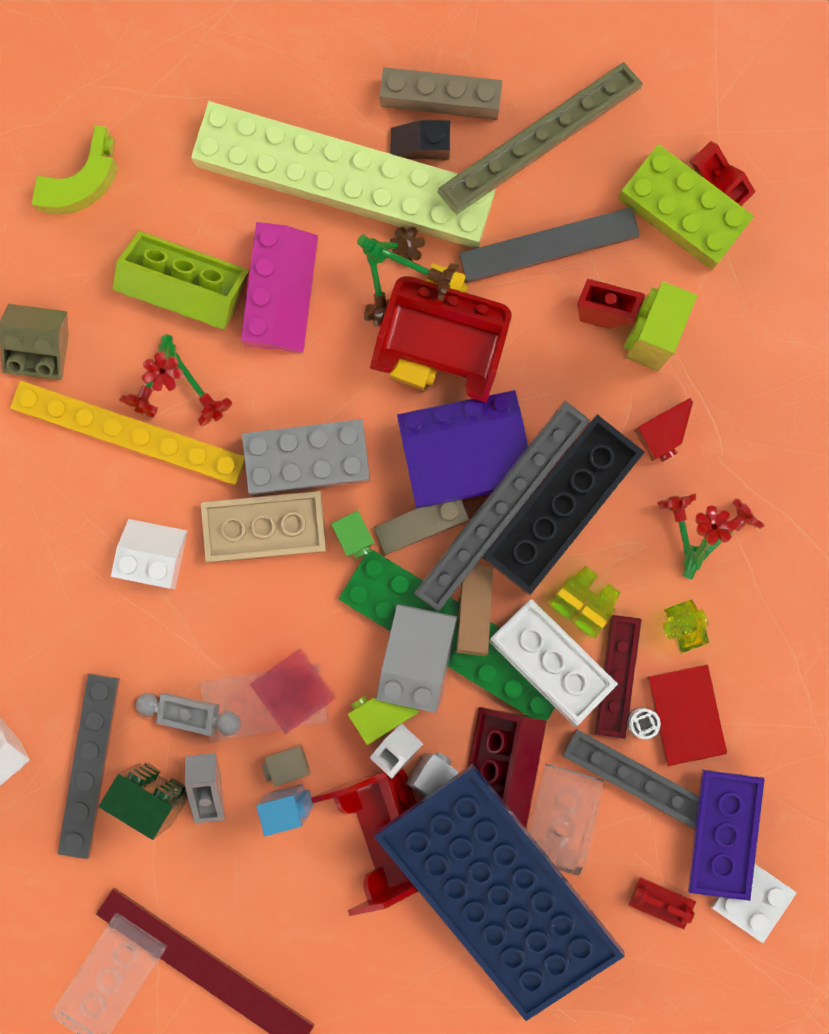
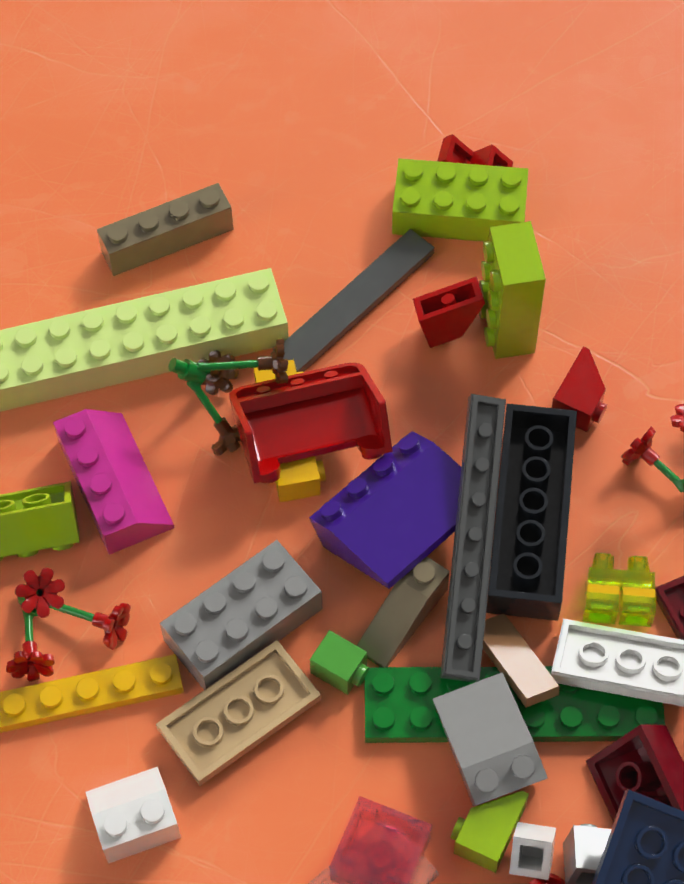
camera: 40 degrees left, 25 degrees down
black slope [390,120,450,159] -> none
olive tile [437,62,643,215] -> none

